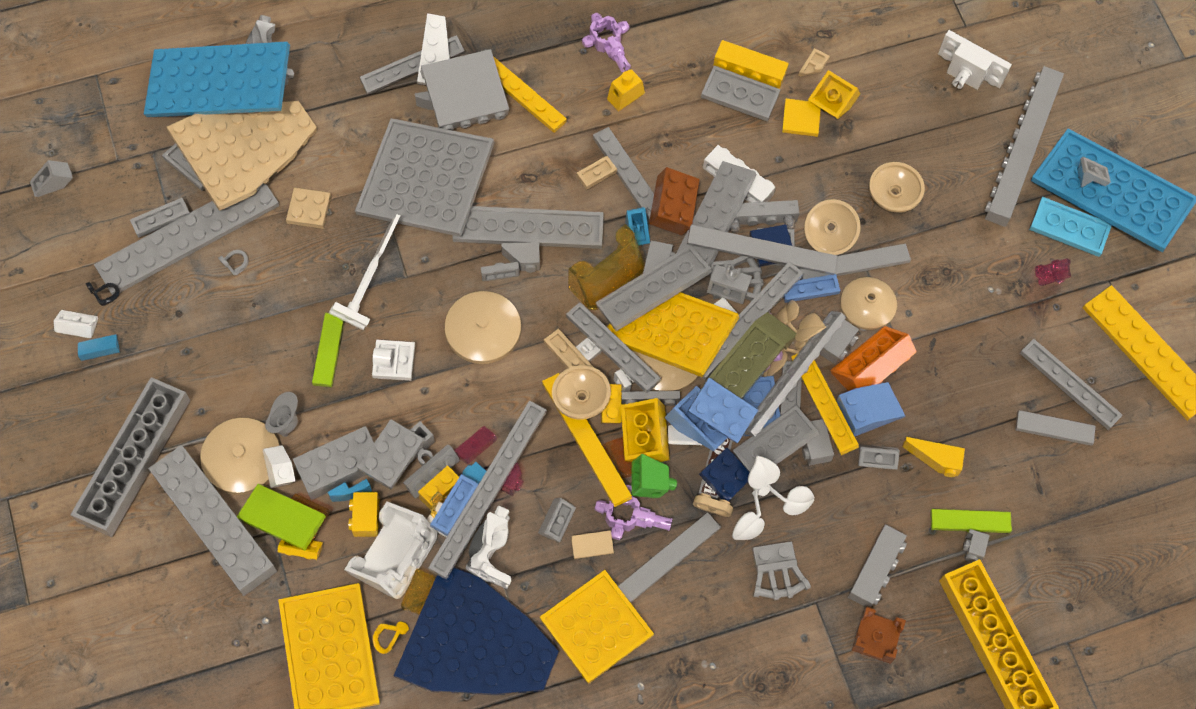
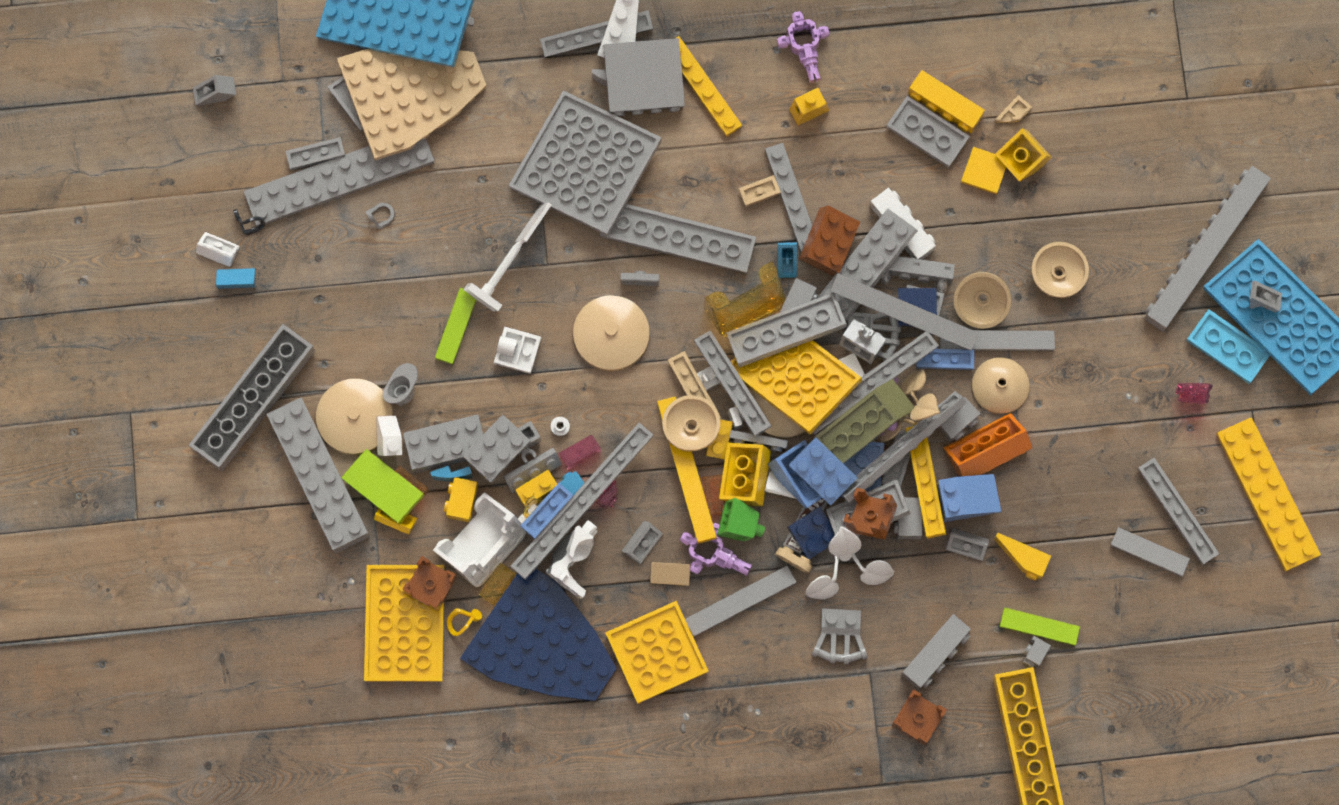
camera: 15 degrees right, 10 degrees up
tan plate [286,188,331,229] -> none
light grey slope [501,242,540,273] -> none
white brick [938,30,1012,90] -> none
none -> dark orange panel [402,556,457,612]
none -> white plate [551,417,570,436]
none -> dark orange panel [843,488,898,540]

